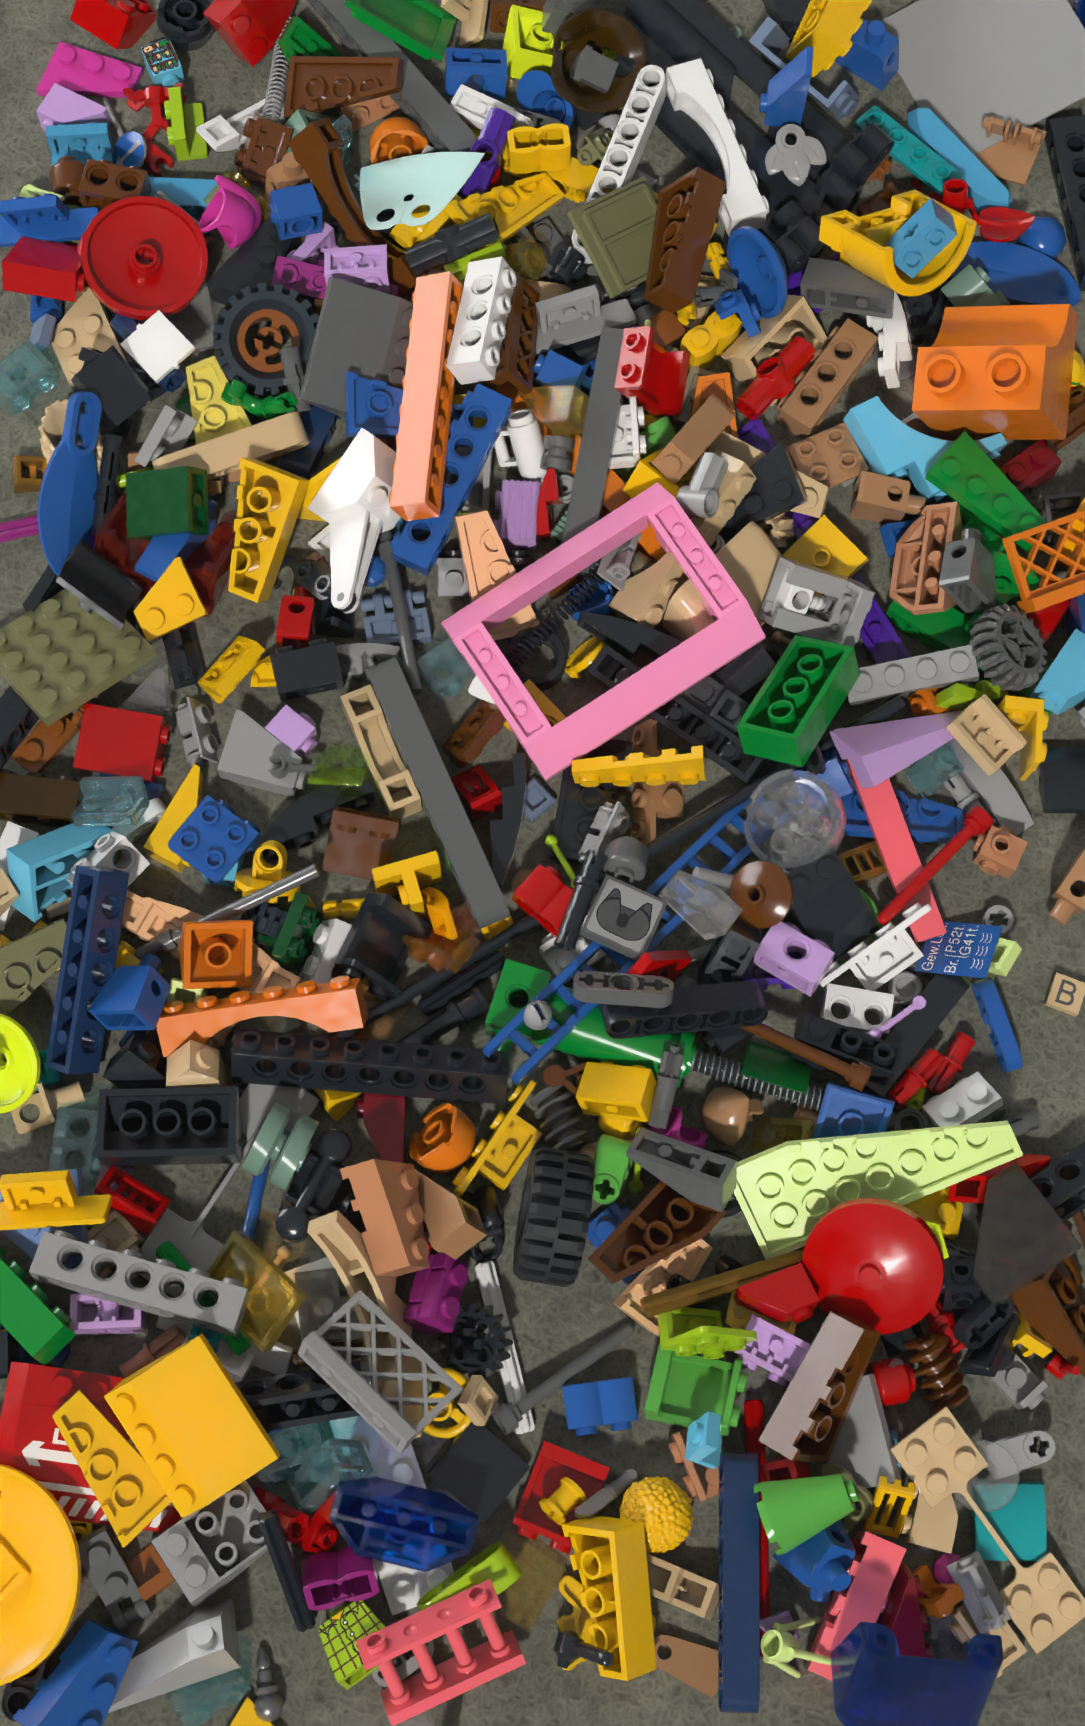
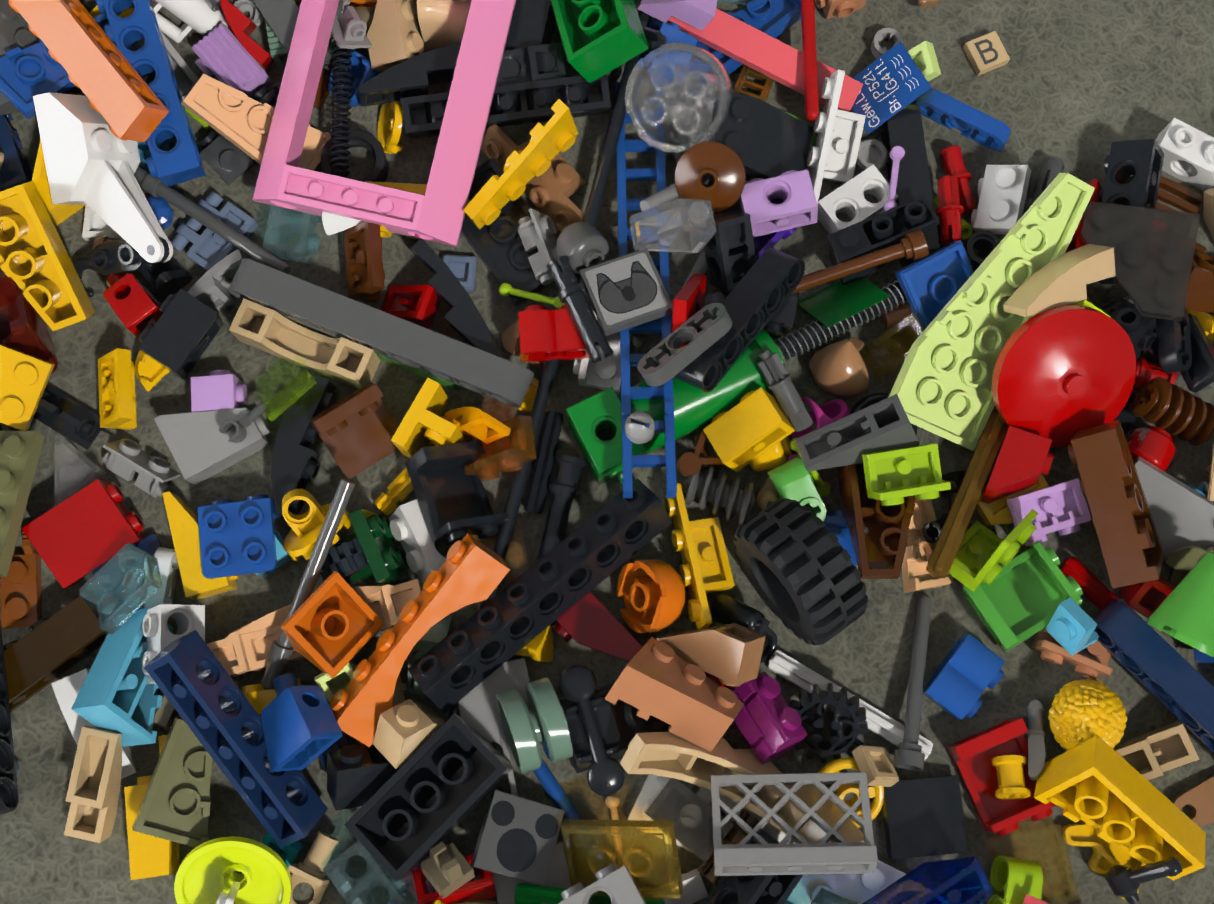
camera: 40 degrees left, 5 degrees up
none -> dark tan tile [420,841,475,899]
none -> dark grey tile [471,790,565,887]
none -> lime bracket [862,443,951,506]
none -> tan slope [1003,244,1116,317]

